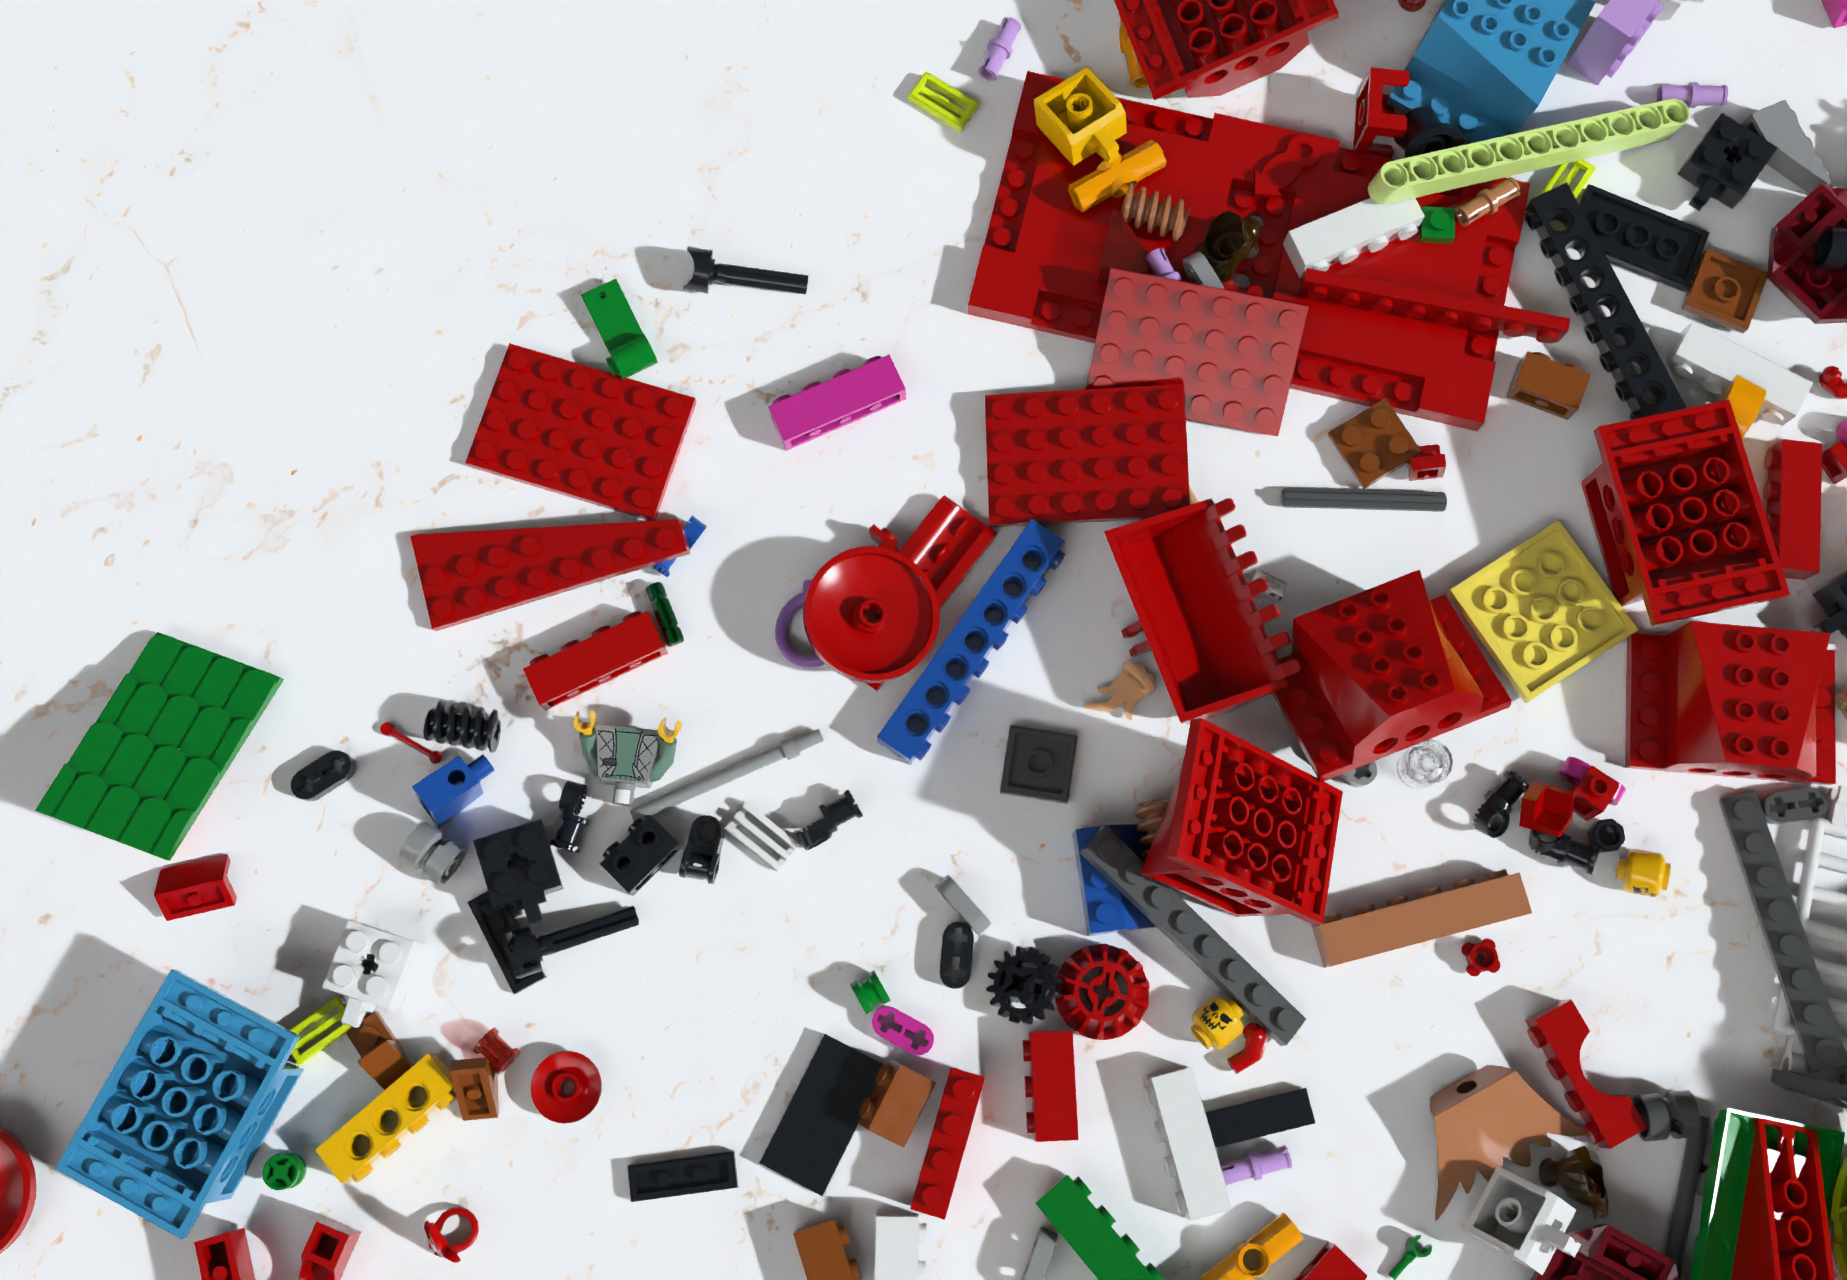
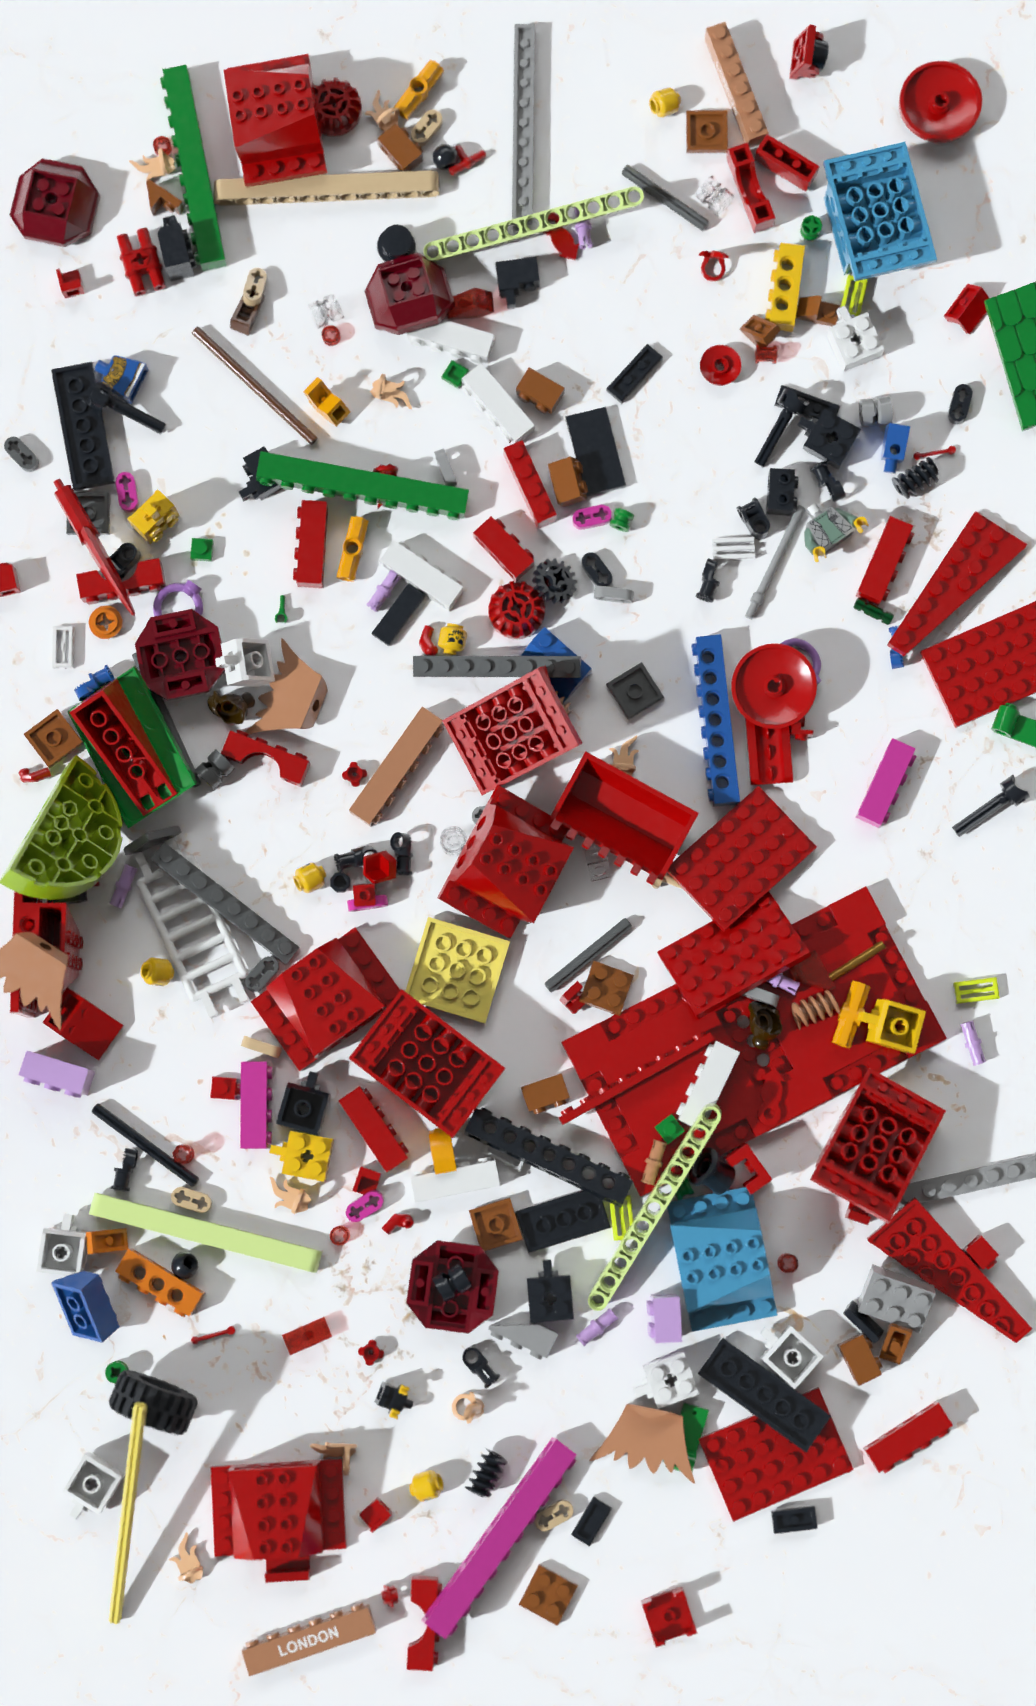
camera: 140 degrees right, 5 degrees up
none -> pearl gold bar [827,941,885,983]

